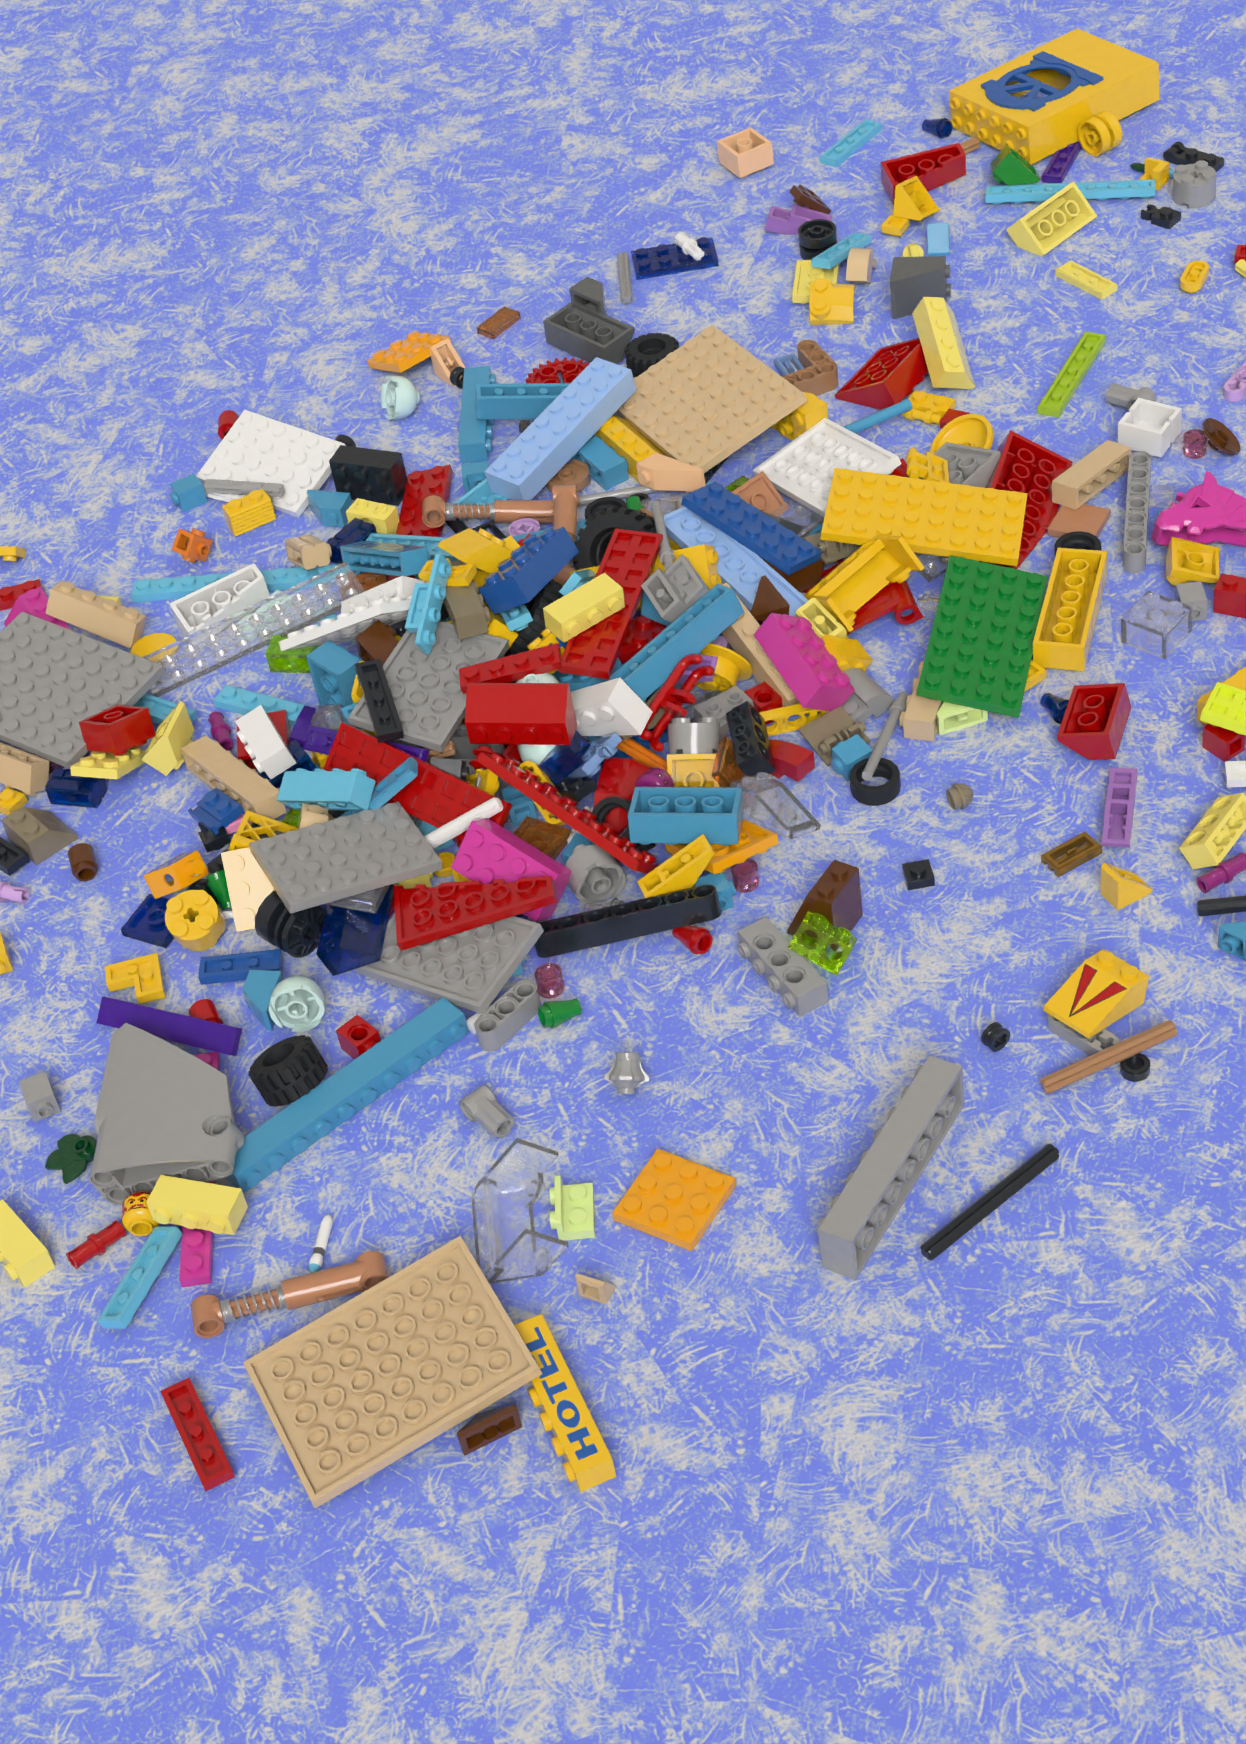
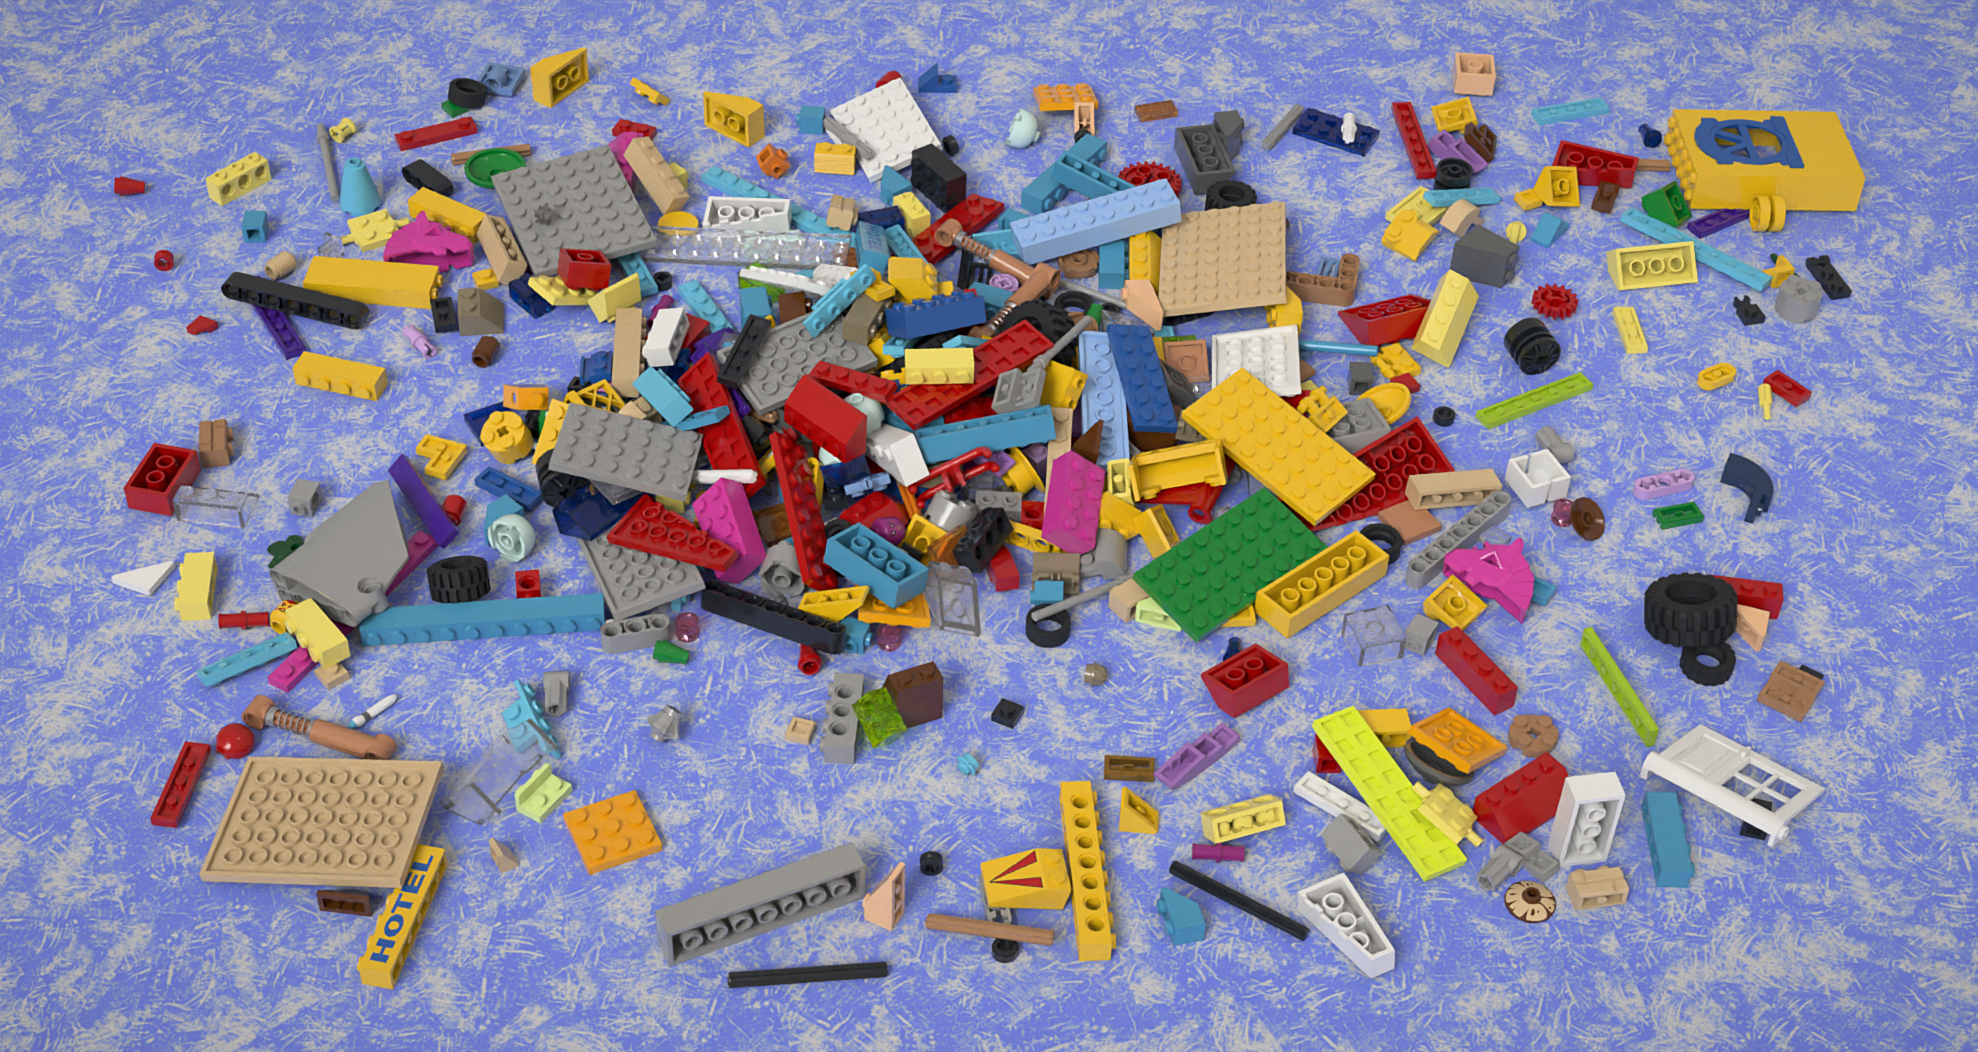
camera: 25 degrees right, 0 degrees up
none -> red hair [216,723,255,760]
none -> tan plate [314,662,350,690]
none -> medium azure bracket [502,679,562,759]
none -> flat silver plate [534,203,552,224]
none -> black bush [653,271,672,291]
none -> yellow slope [703,91,765,148]
none -> tan tile [785,716,817,745]
none -> light nougat slope [862,862,905,931]
none -> blue slope [918,63,957,93]
none -> medium azure plate [956,753,979,776]
none -> yellow brick [1059,781,1116,961]
none -> yellow slope [1132,504,1181,559]
none -> dark grey brick [1347,362,1373,395]
none -> red plate [1391,102,1436,179]
none -> yellow slope [1431,96,1478,134]
none -> black tile [1433,406,1456,427]
none -> black wheel [1503,317,1561,375]
none -> red gear [1531,283,1578,320]
none -> reddish brown plate [1591,180,1620,214]

